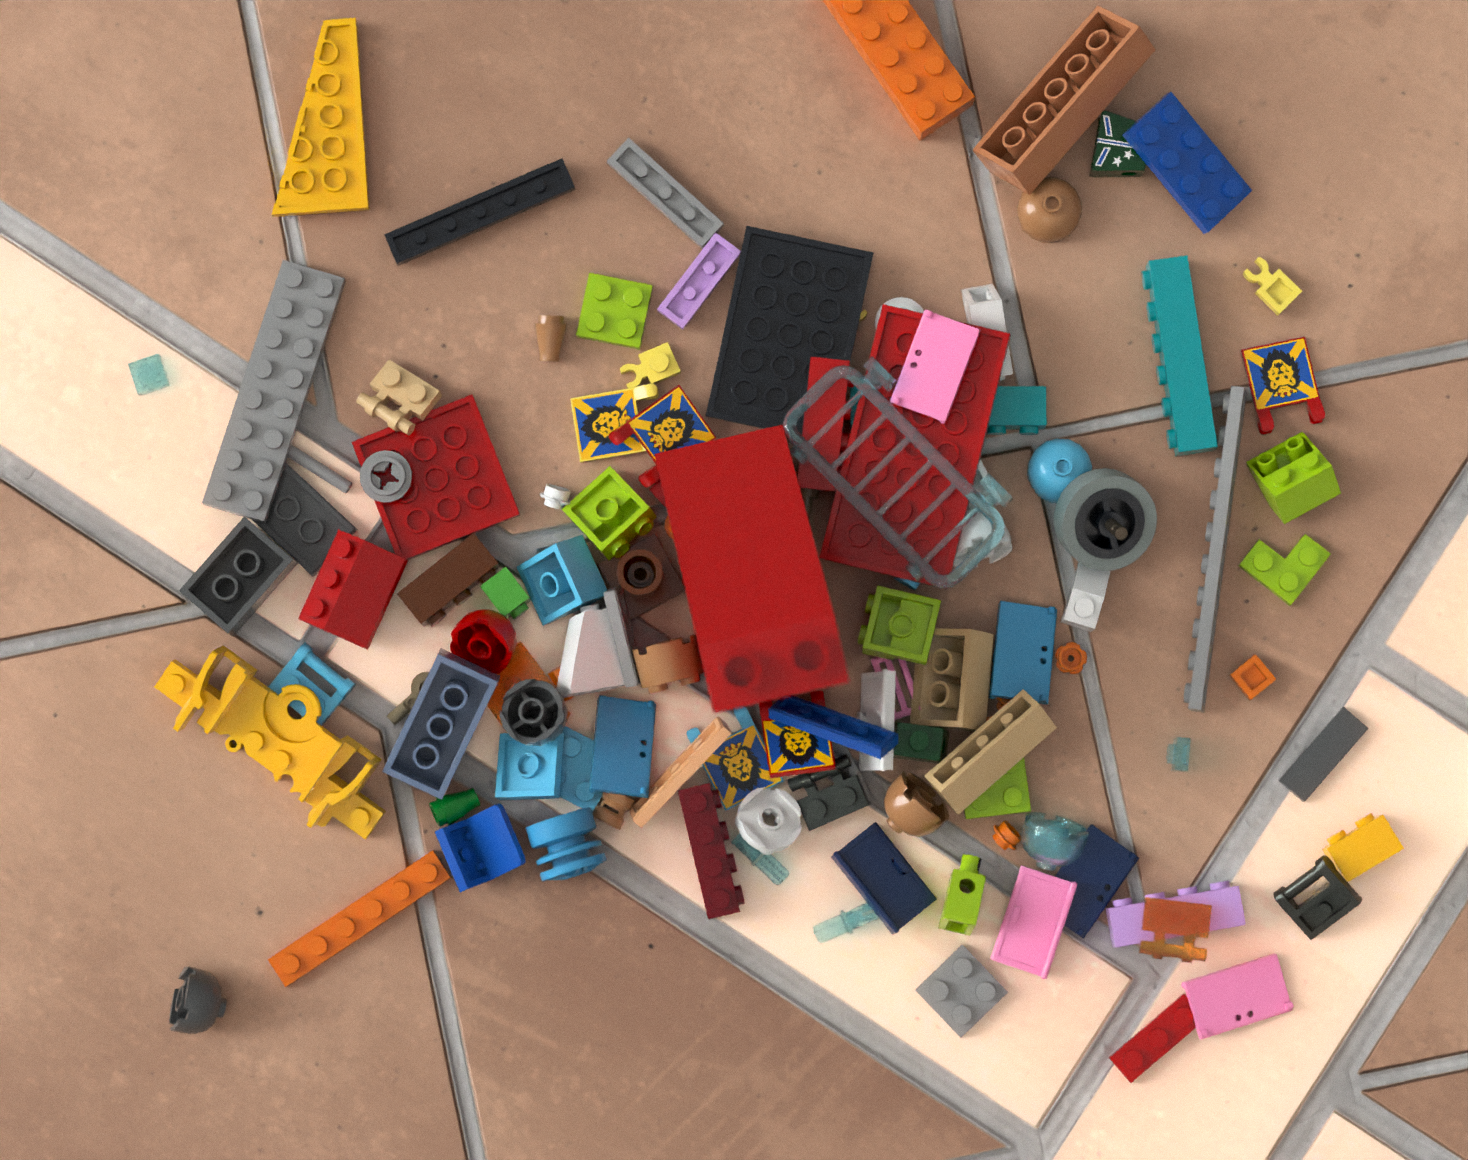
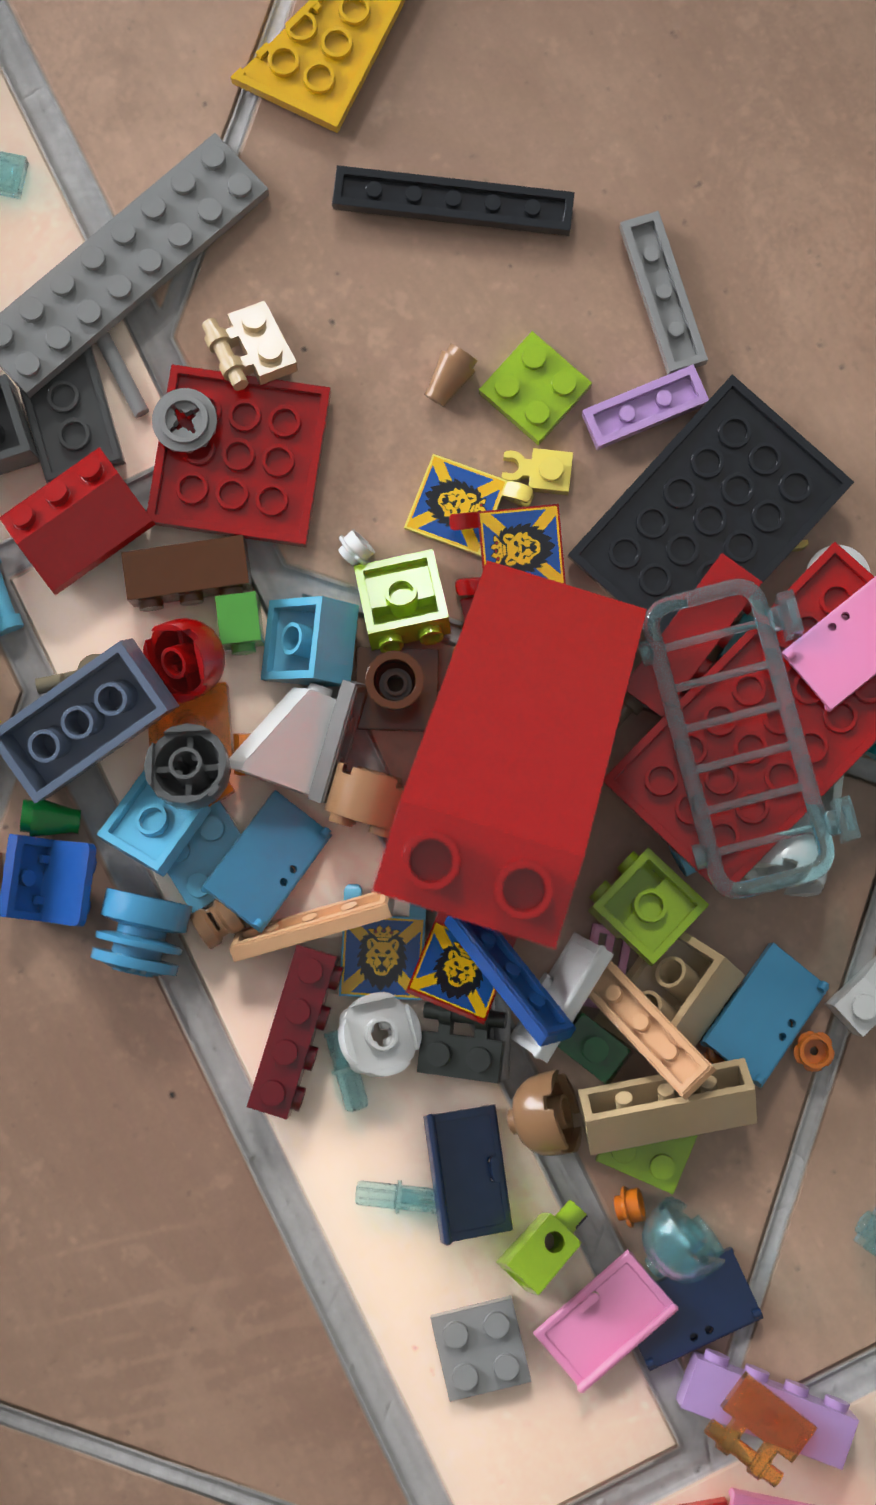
camera: 30 degrees right, 0 degrees up
none -> light nougat tile [588,960,716,1100]

